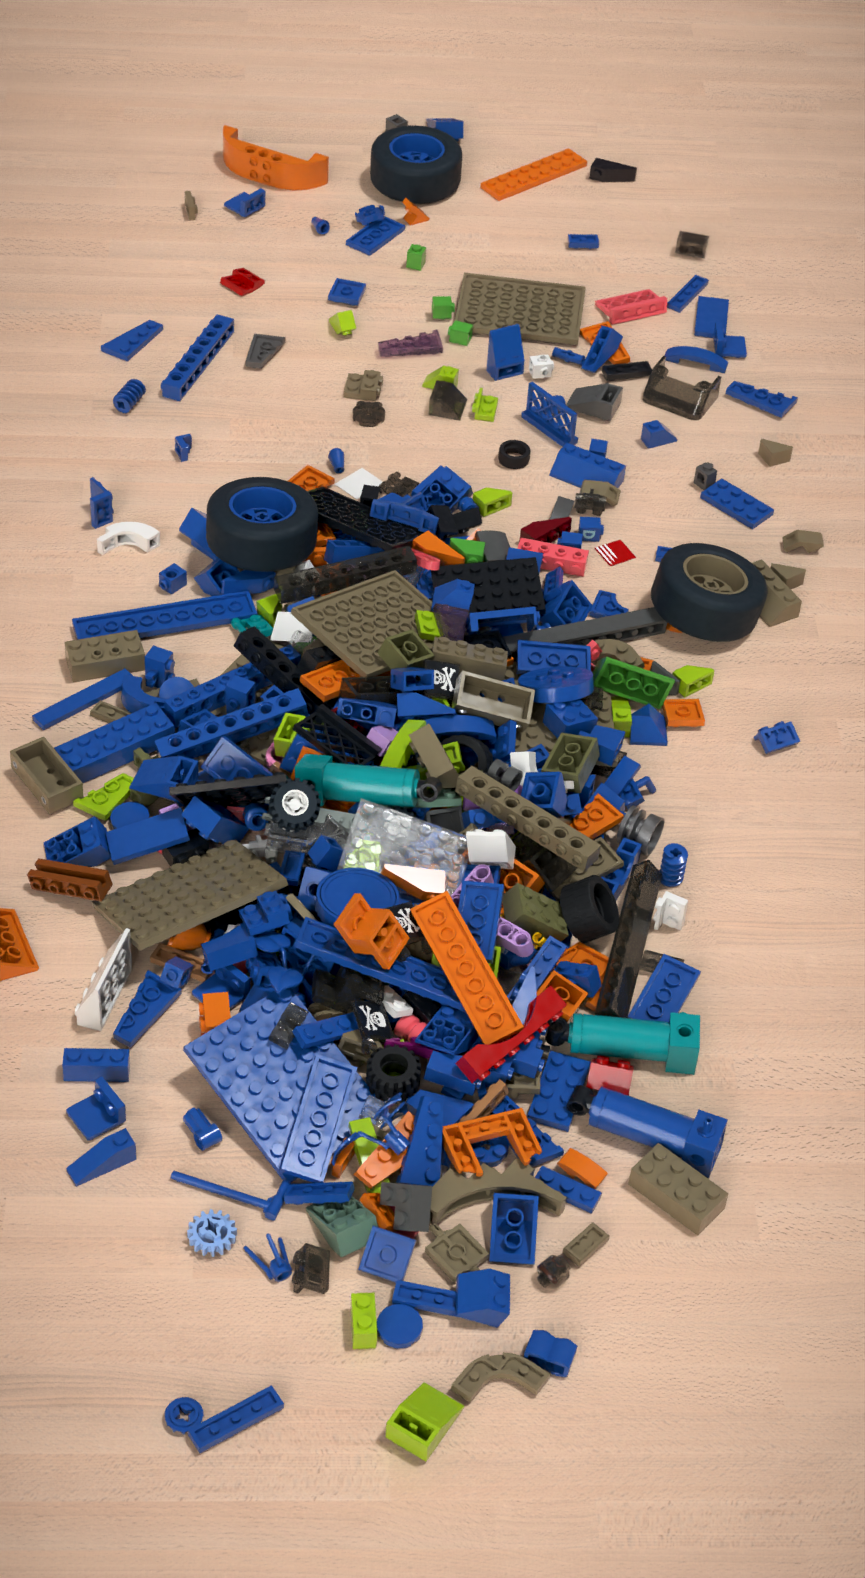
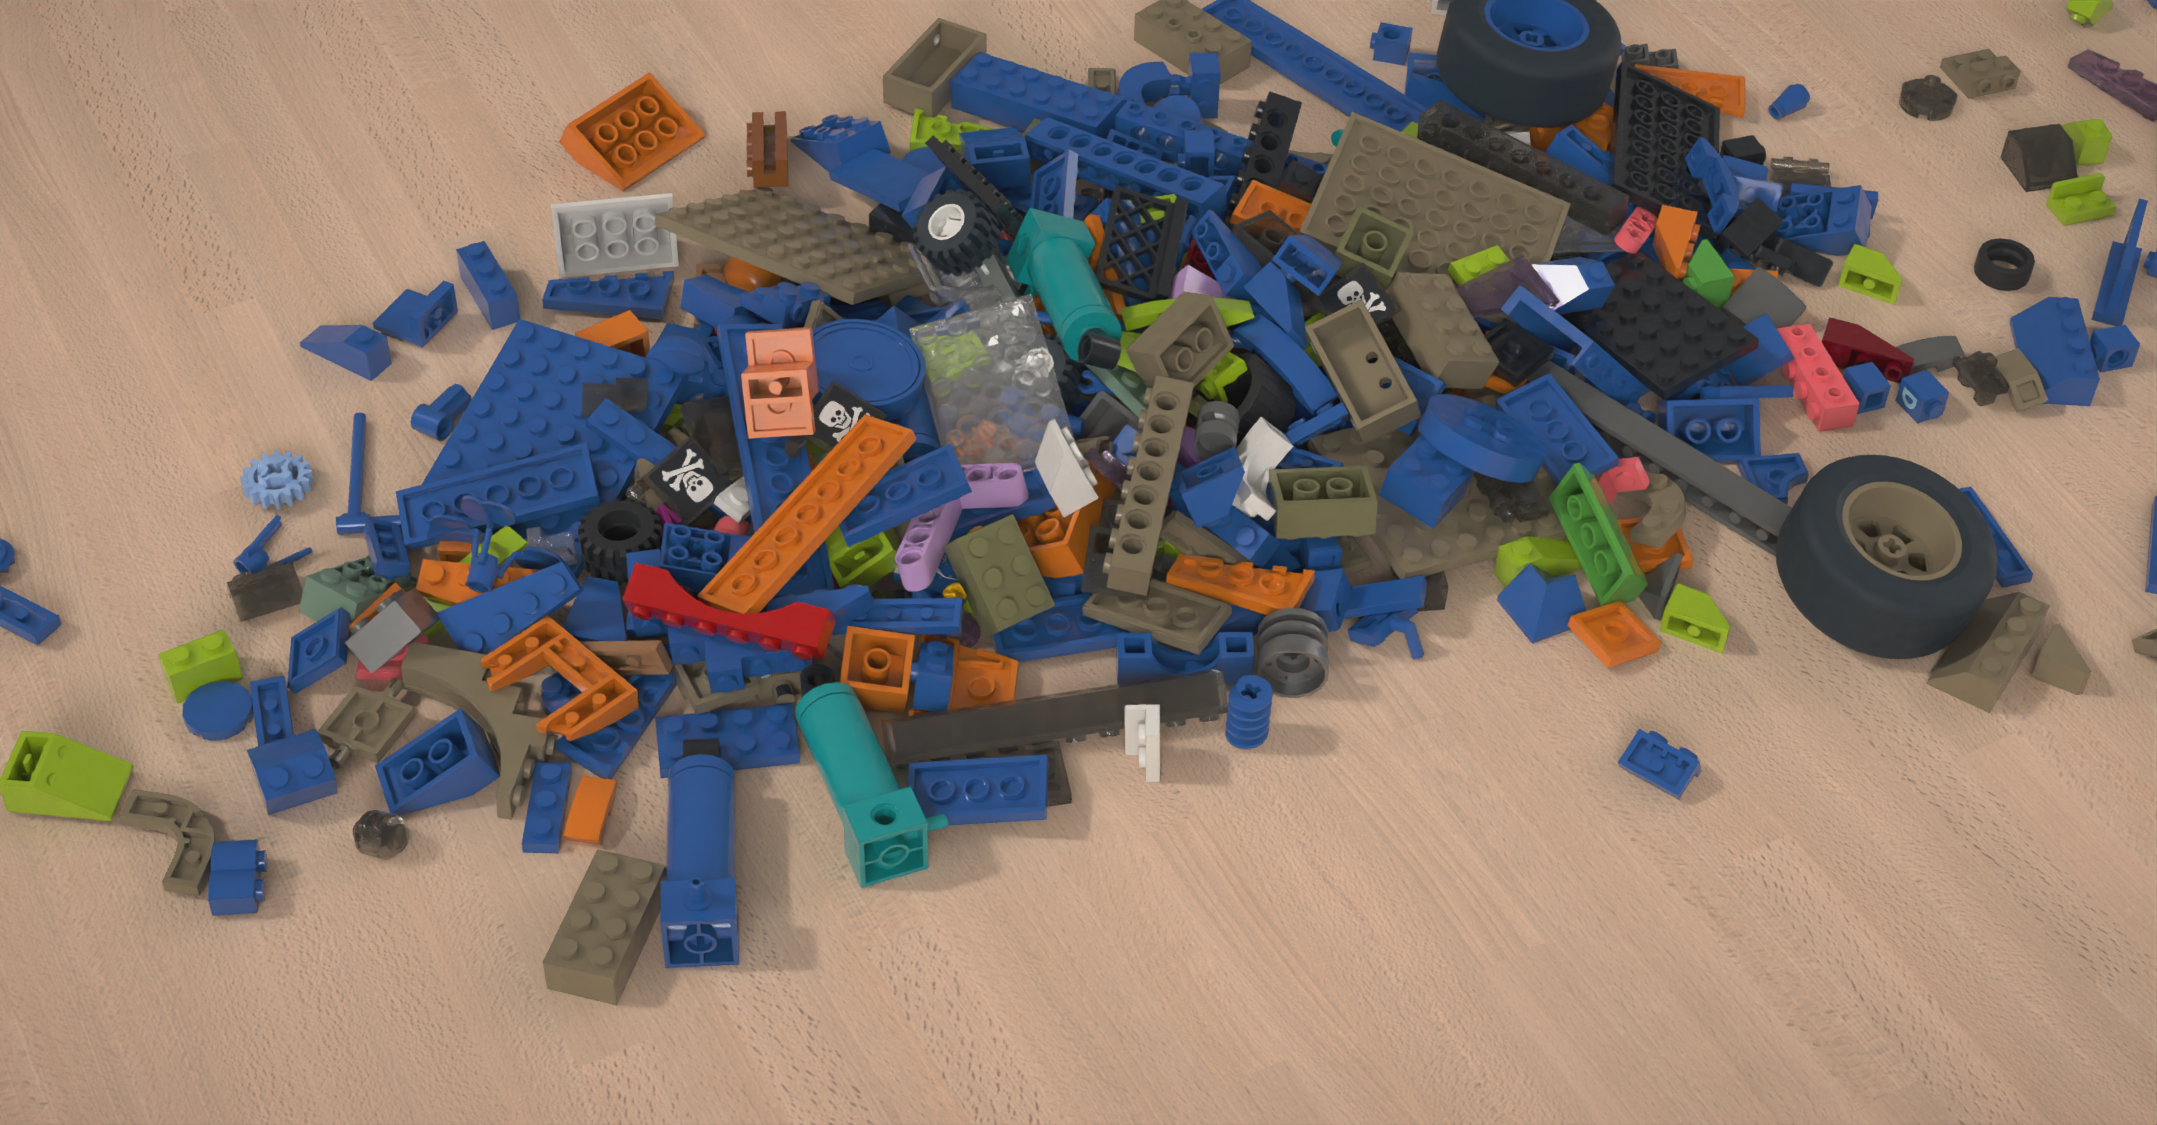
camera: 65 degrees right, 0 degrees up
blue tile [32,669,133,730] -> none
blue brick [159,956,194,989] -> none
white sticker [335,468,384,499] -> none
slope [381,864,445,901] -> none
blue wheel [457,497,479,512] -> none
black tyre [560,875,619,943] -> none
dark tan plate [562,1222,610,1267] -> none
blue torso [579,725,625,766] -> none
slope [586,1055,634,1096] -> none
red sticker [595,540,636,566] -> none

